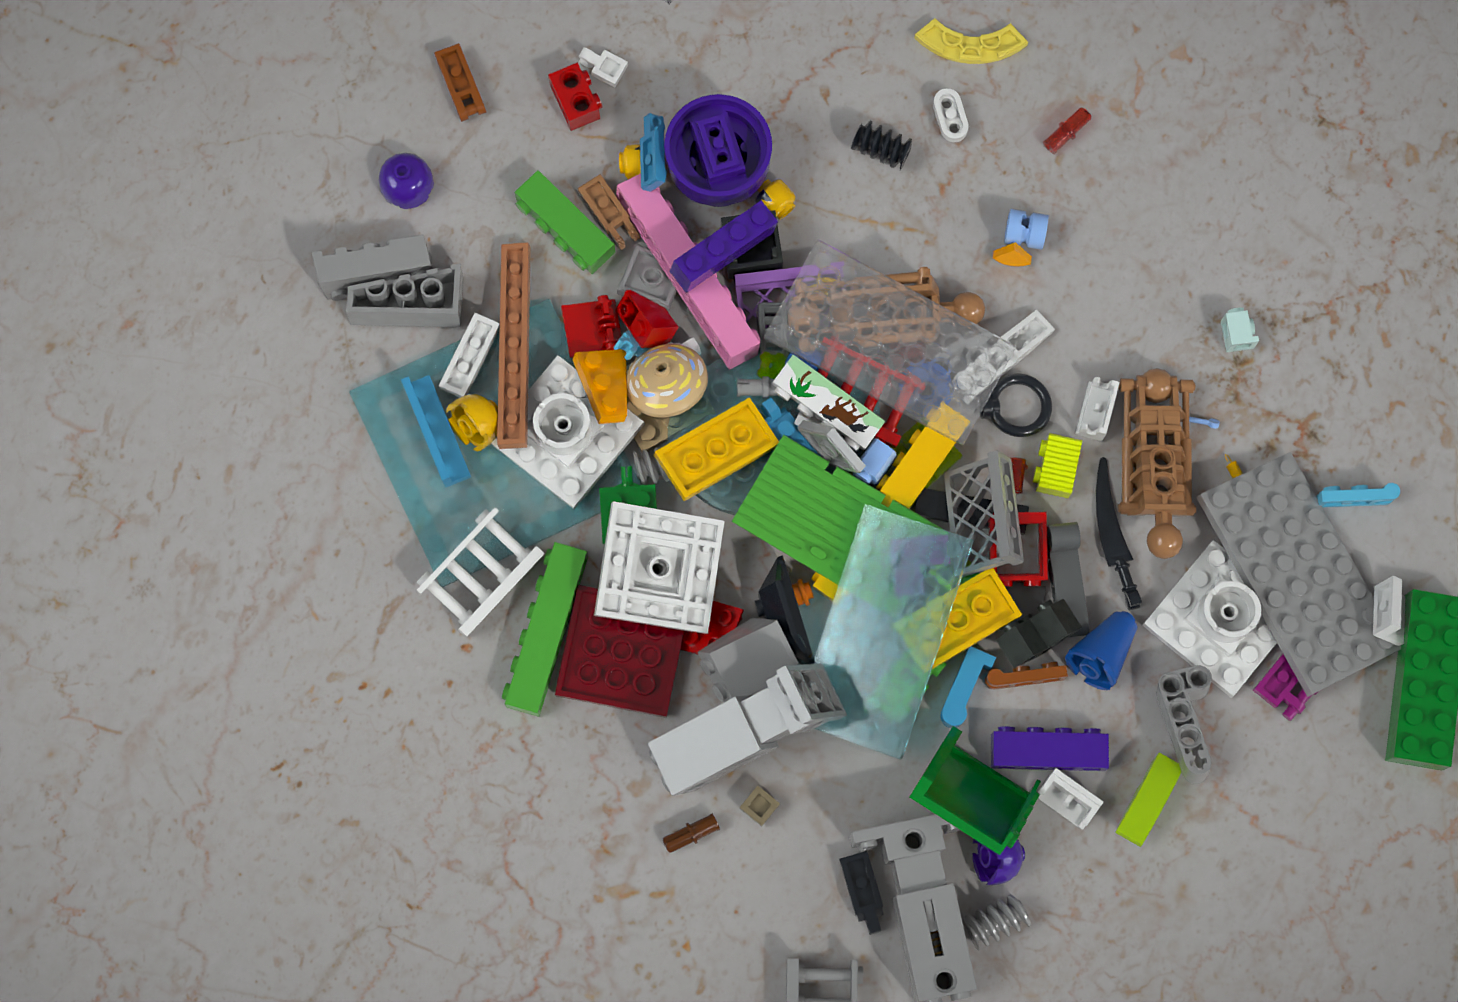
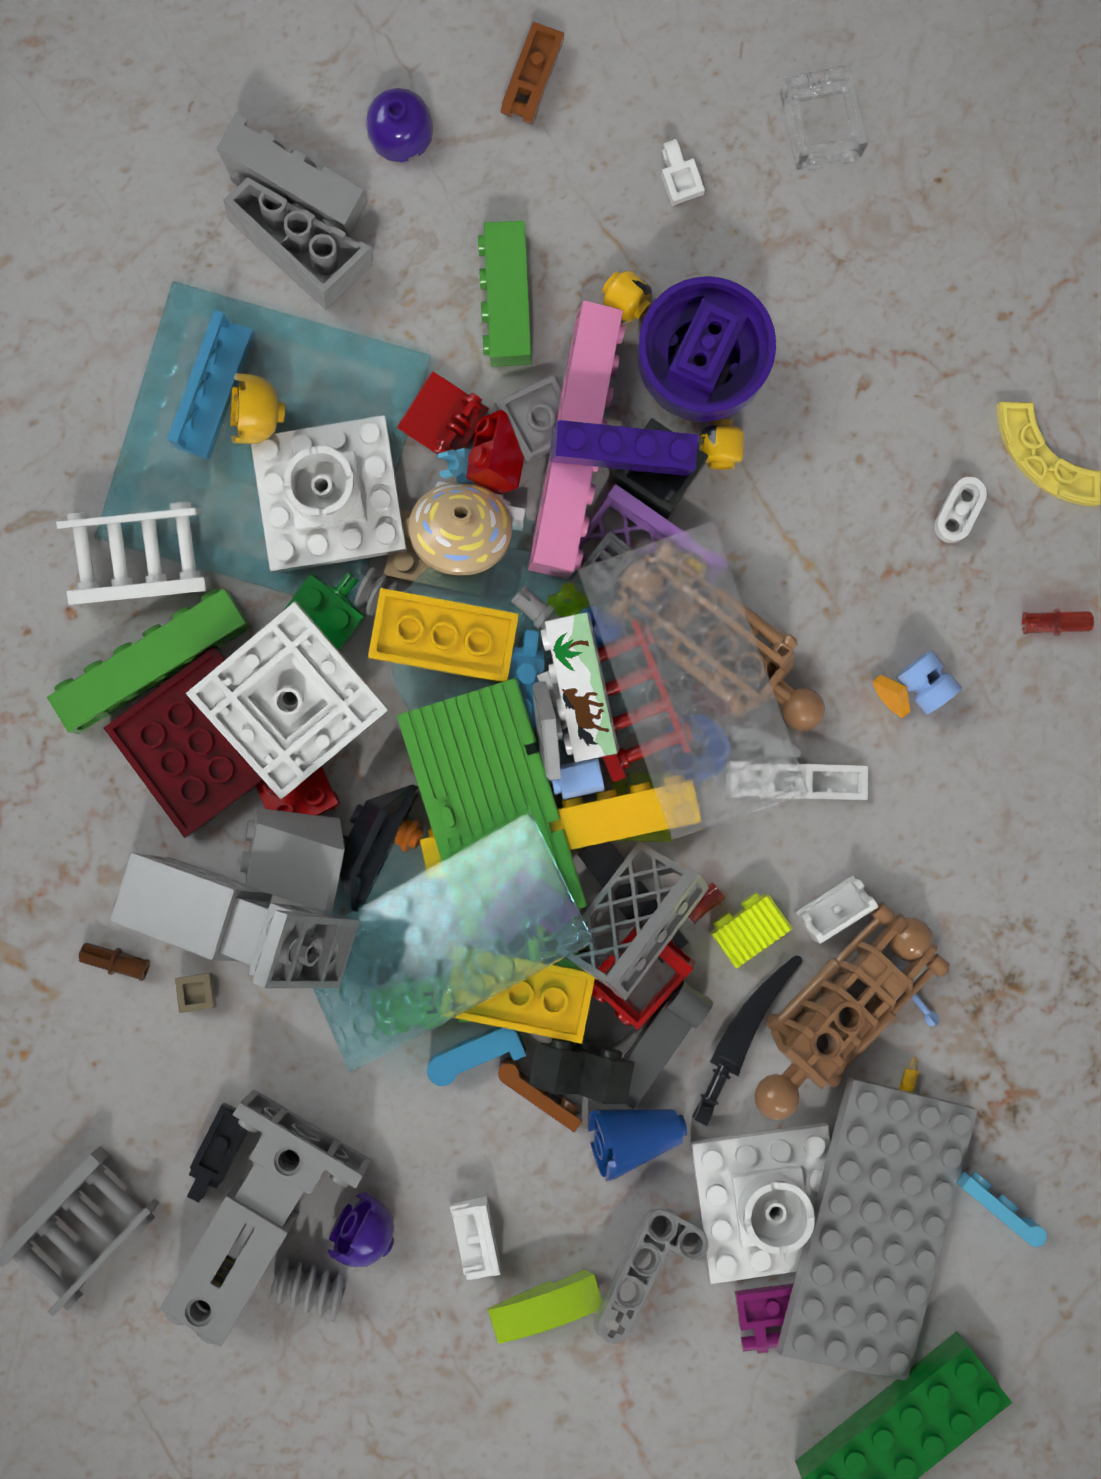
camera: 40 degrees right, 10 degrees up
white plate [439,313,500,397] -> none
nougat plate [497,242,531,449] -> none
red brick [548,62,603,131] -> none
light orange wing [572,349,627,424] -> none
medium nougat hinge [577,174,640,250] -> none
dark azure hinge [640,113,667,192] -> none
black piece [851,120,912,171] -> none
green panel [909,726,1041,855] -> none
black piece [979,373,1052,437] -> none
dark purple brick [991,726,1109,771] -> none
light aqua brick [1221,307,1259,352] -> none
white panel [1373,576,1405,646] -> none

